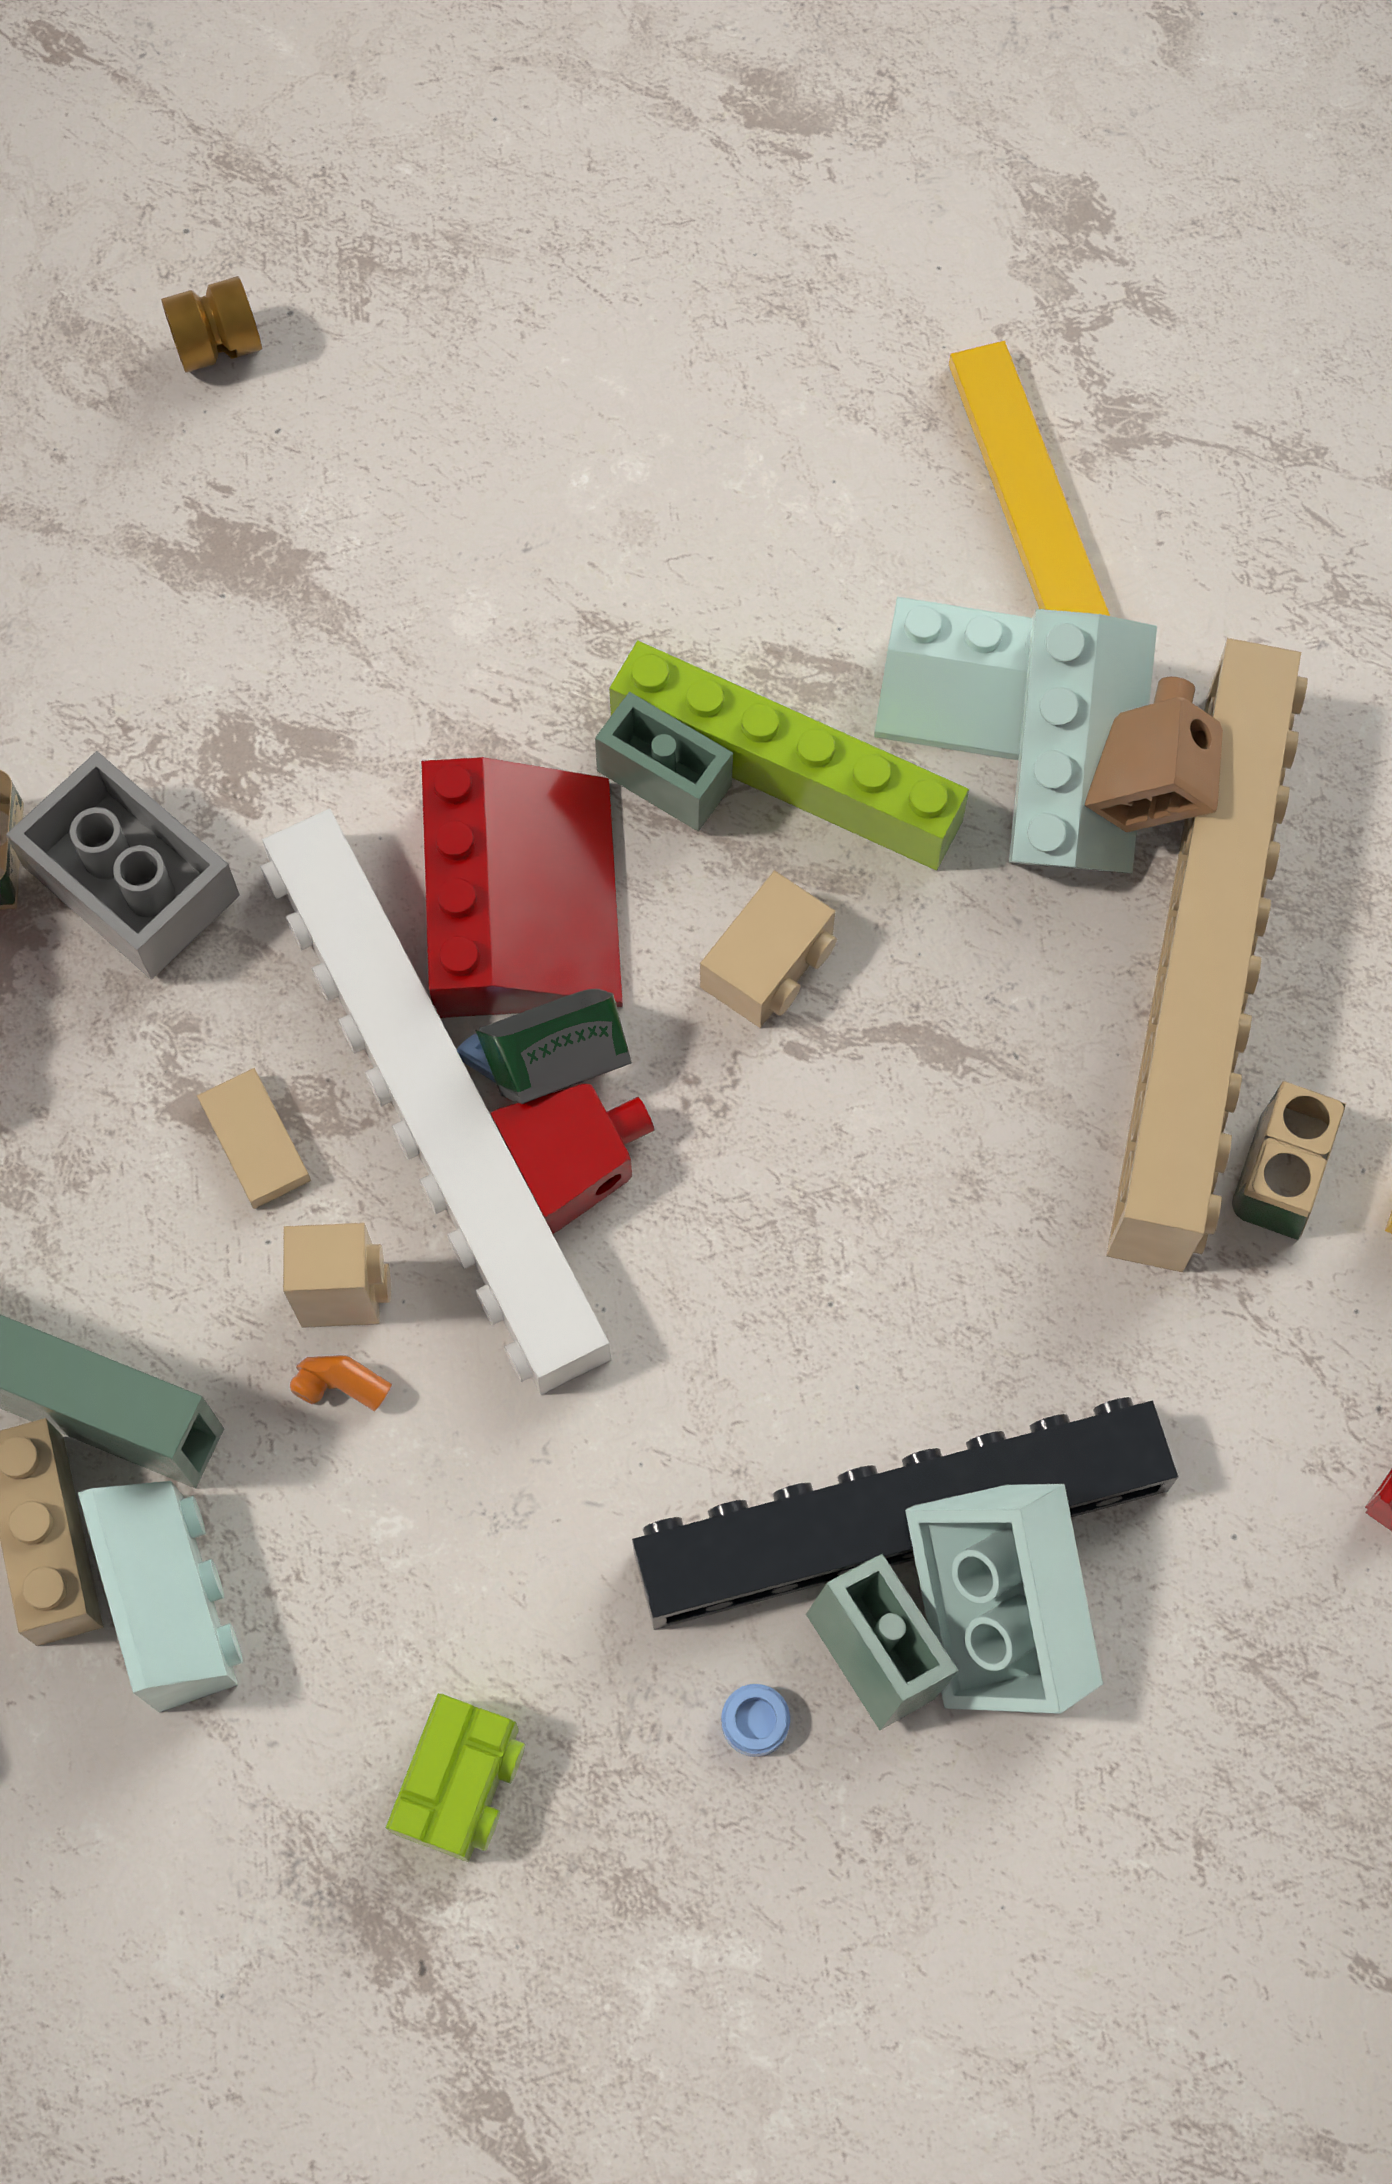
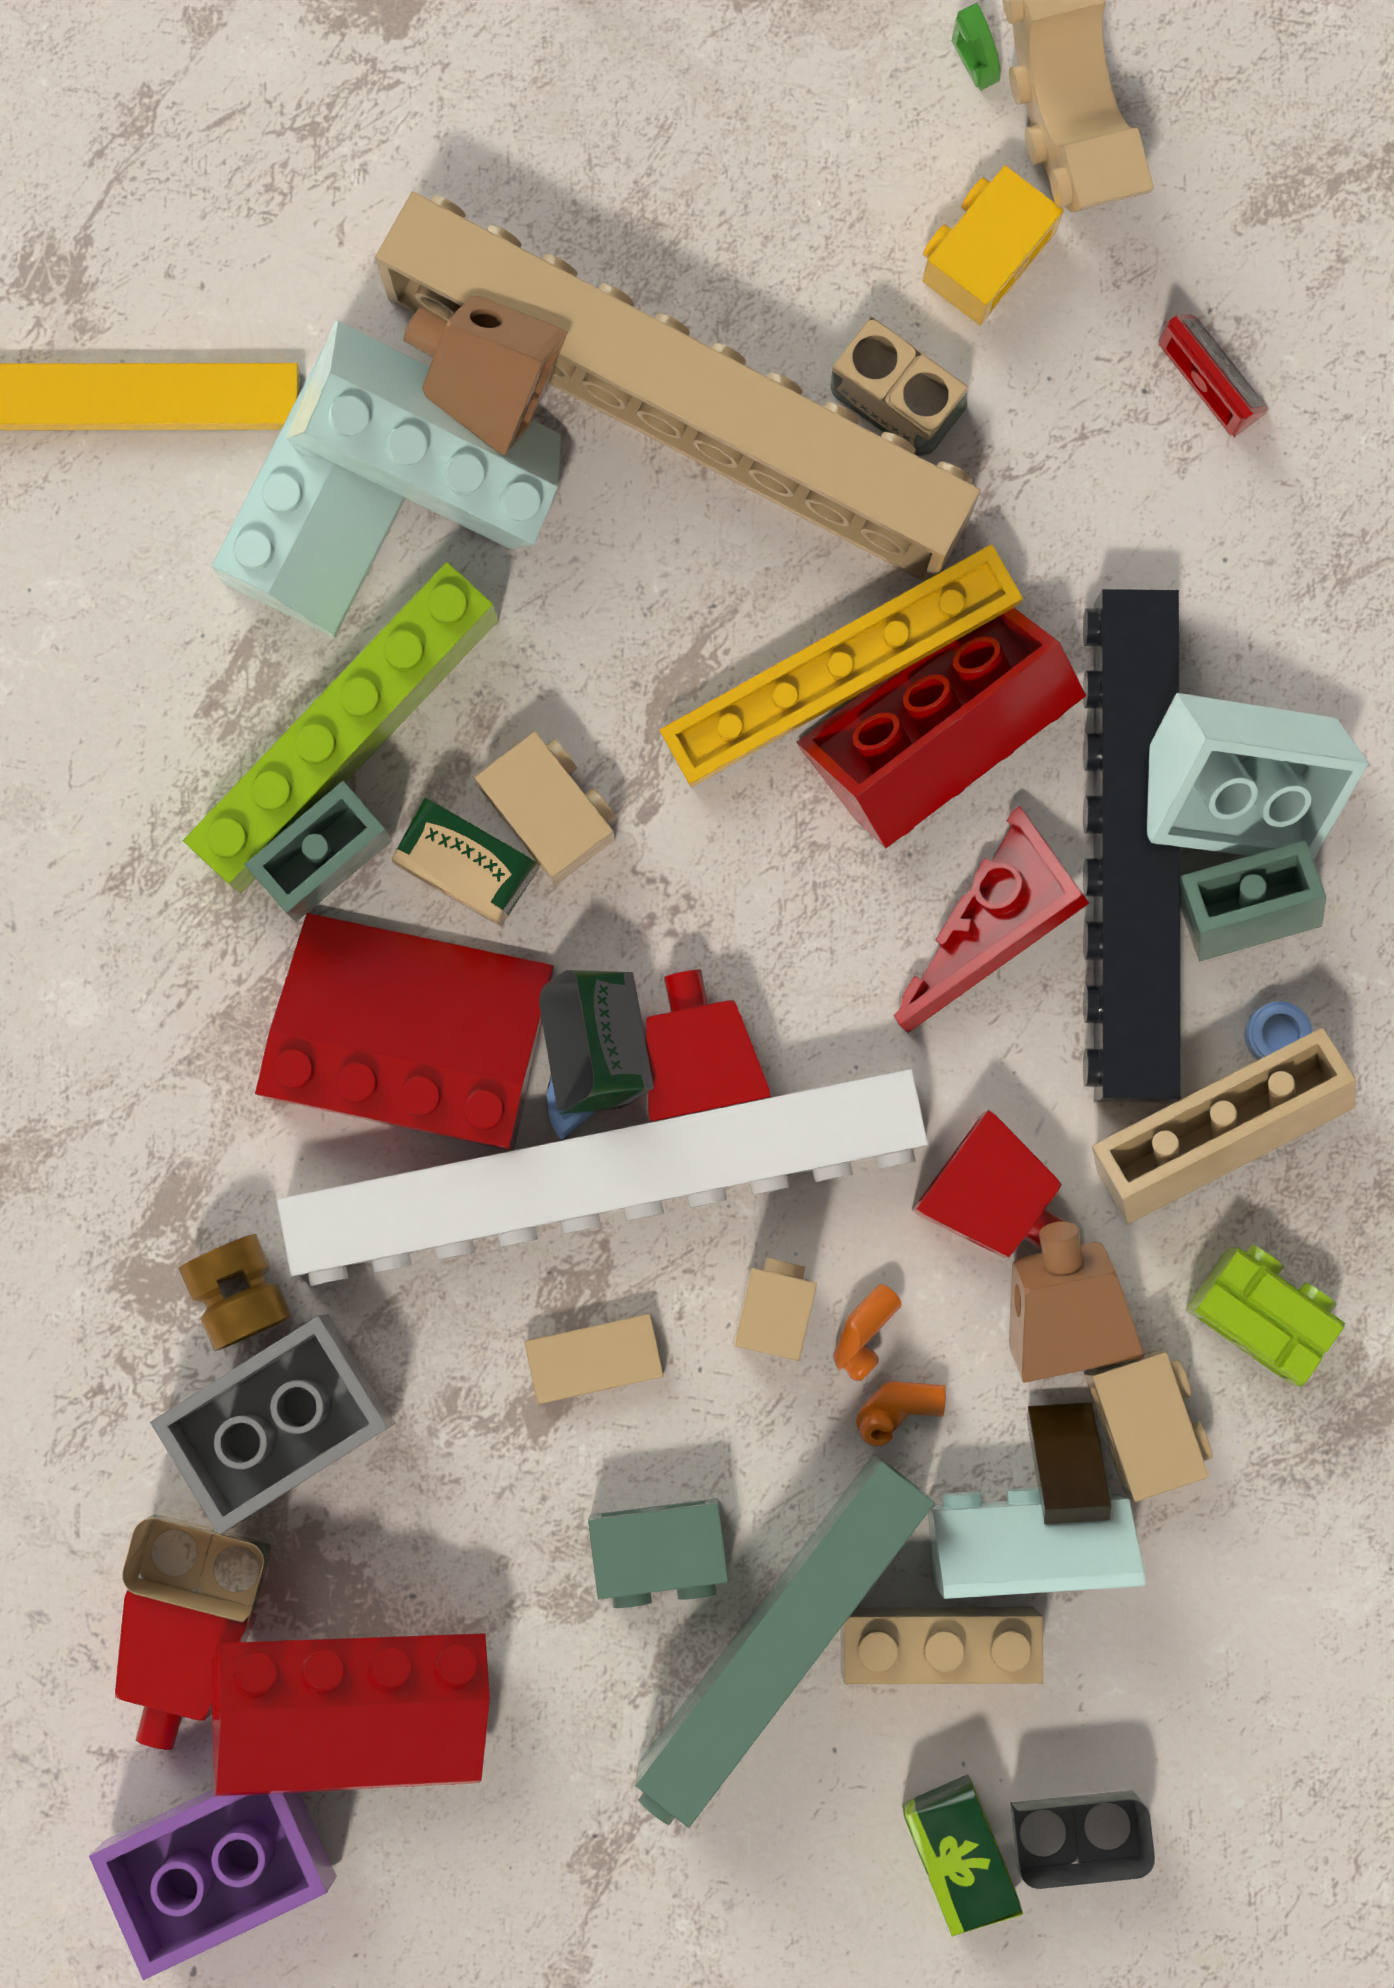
camera: 75 degrees left, 15 degrees up
none -> pearl gold wheel [178,1234,292,1351]
none -> piece [391,797,540,926]
none -> sand green brick [588,1498,728,1608]
none -> yellow plate [659,544,1023,788]
none -> red slope [797,608,1086,849]
none -> orange arm [856,1381,946,1447]
none -> wing [894,806,1090,1033]
none -> red torso [912,1110,1065,1258]
none -> medium nougat torso [1009,1222,1144,1383]
none -> dark brown tile [1027,1402,1111,1524]
none -> tan brick [1084,1350,1213,1502]
none -> tan brick [1092,1027,1356,1225]

